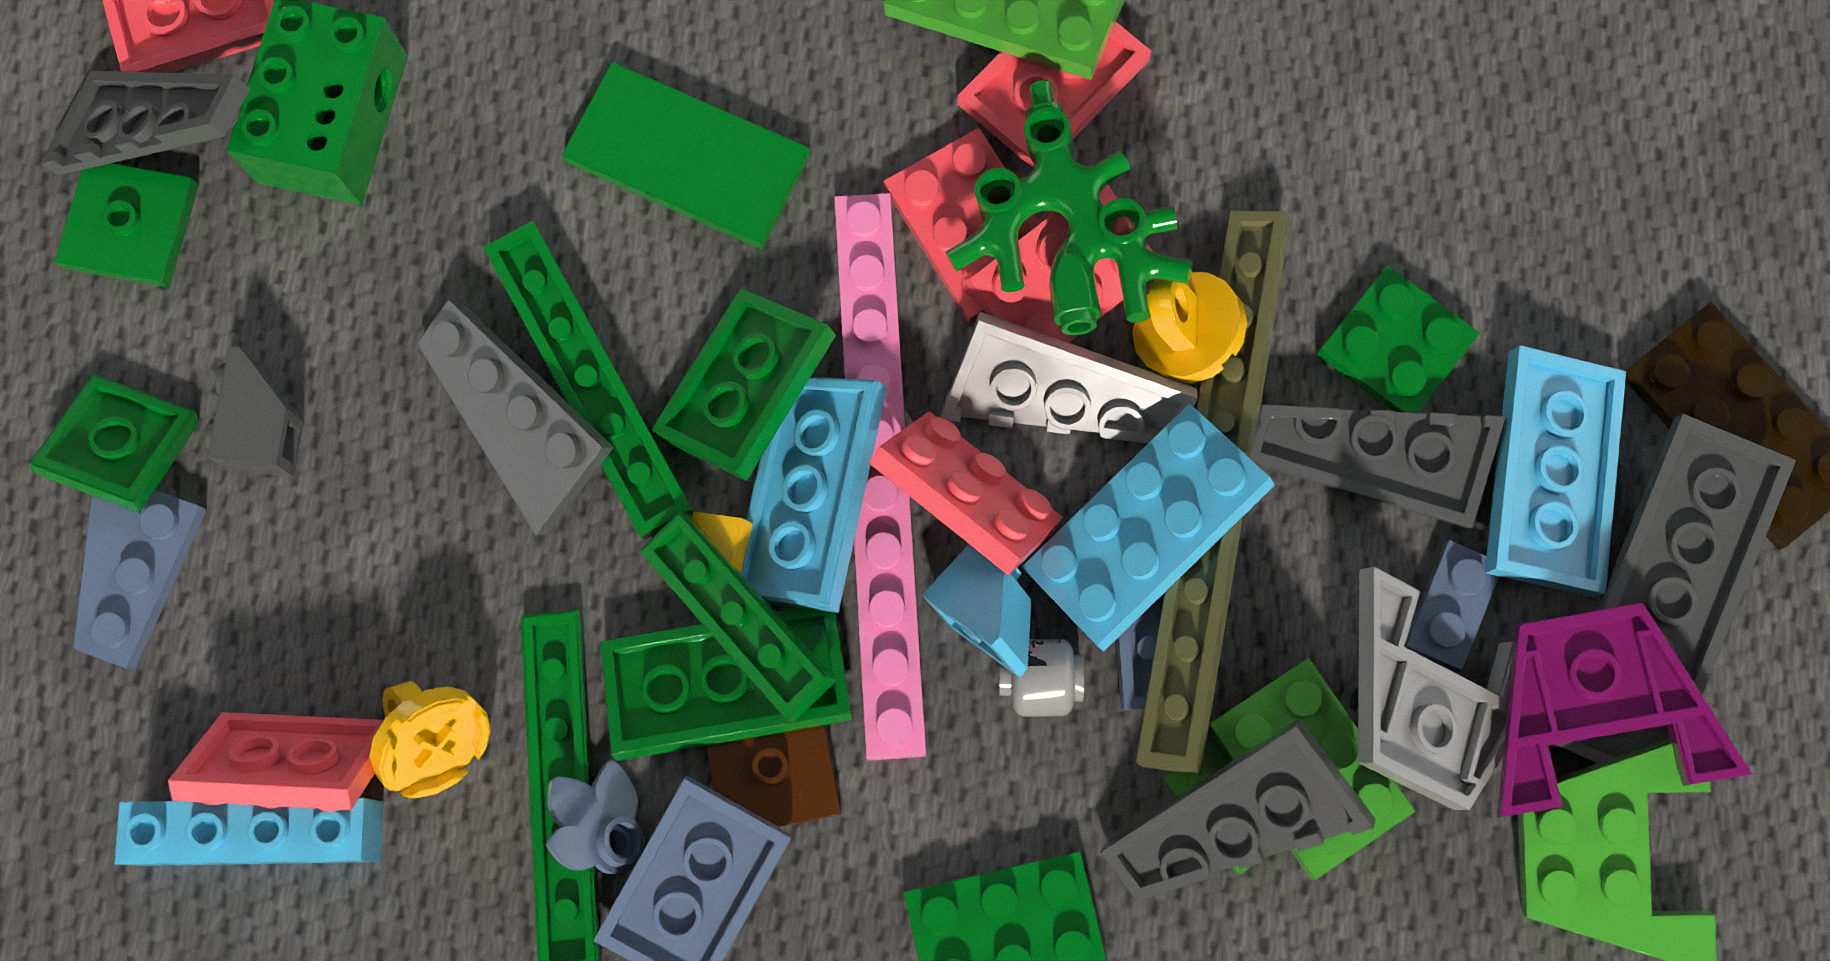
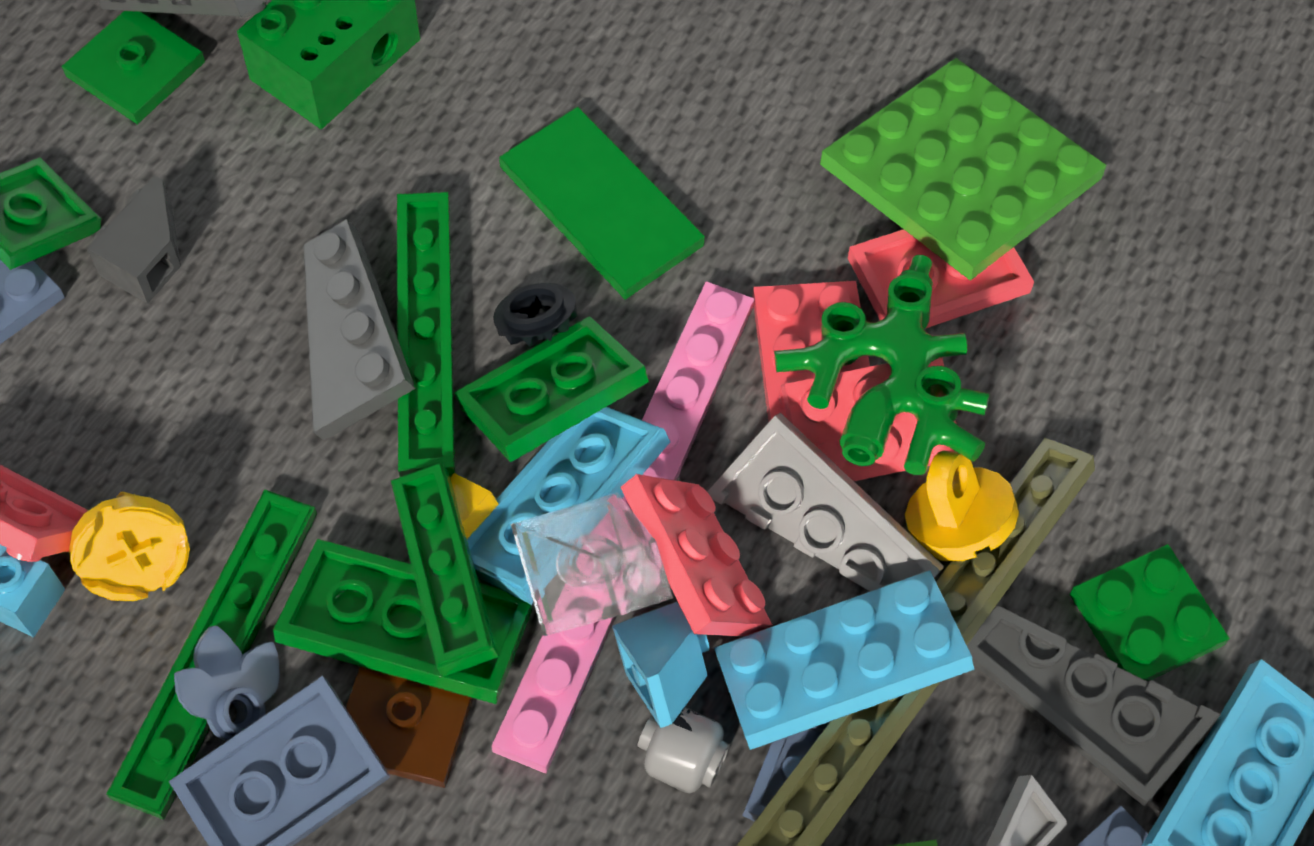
camera: 20 degrees right, 15 degrees down
none -> black gear [493,283,578,347]
none -> clear slope [511,493,673,636]

